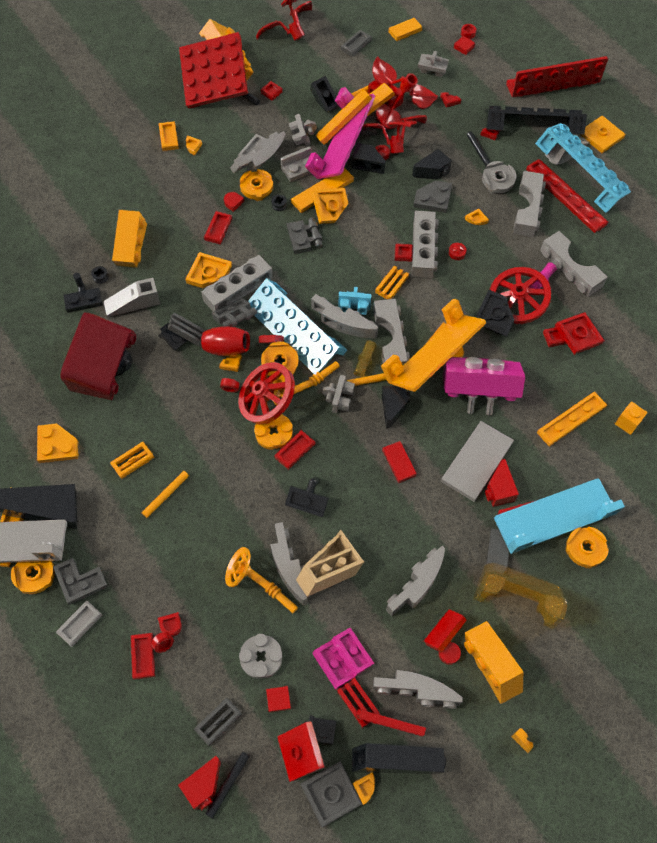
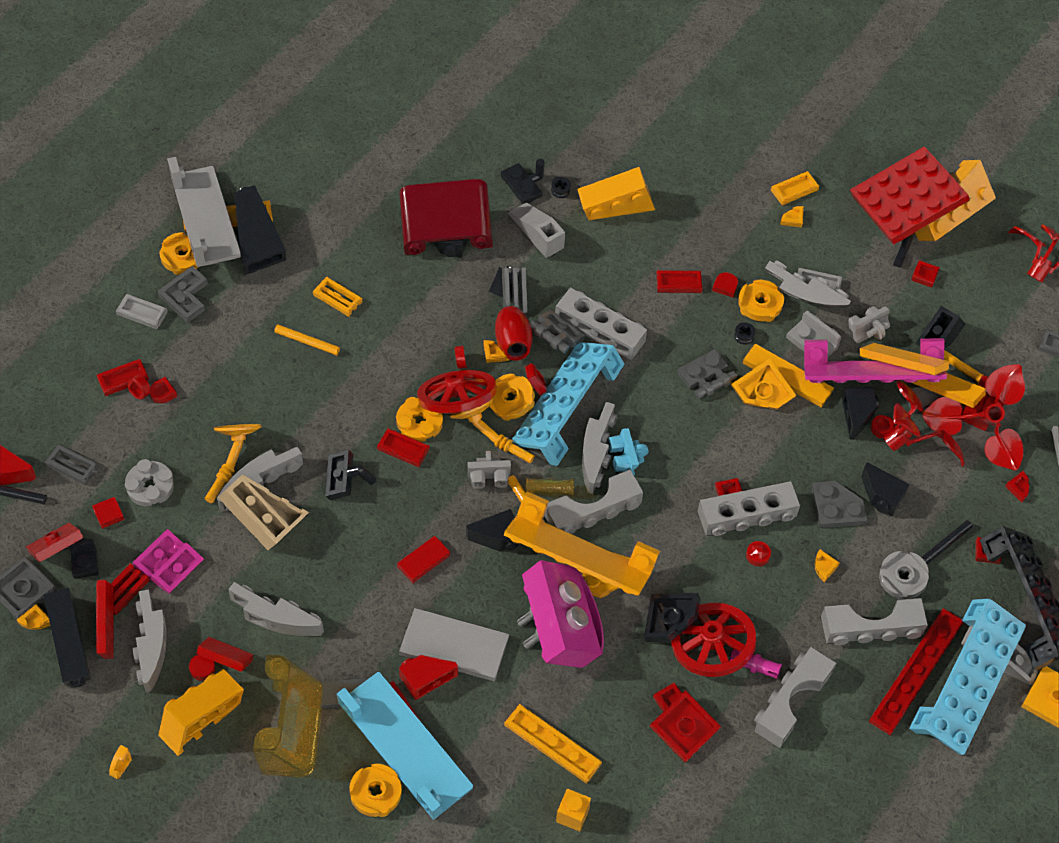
camera: 70 degrees right, 5 degrees down
light orange plate [37,424,78,463] -> none
light orange plate [185,252,232,288] -> none
light orange tile [375,265,409,299] -> none

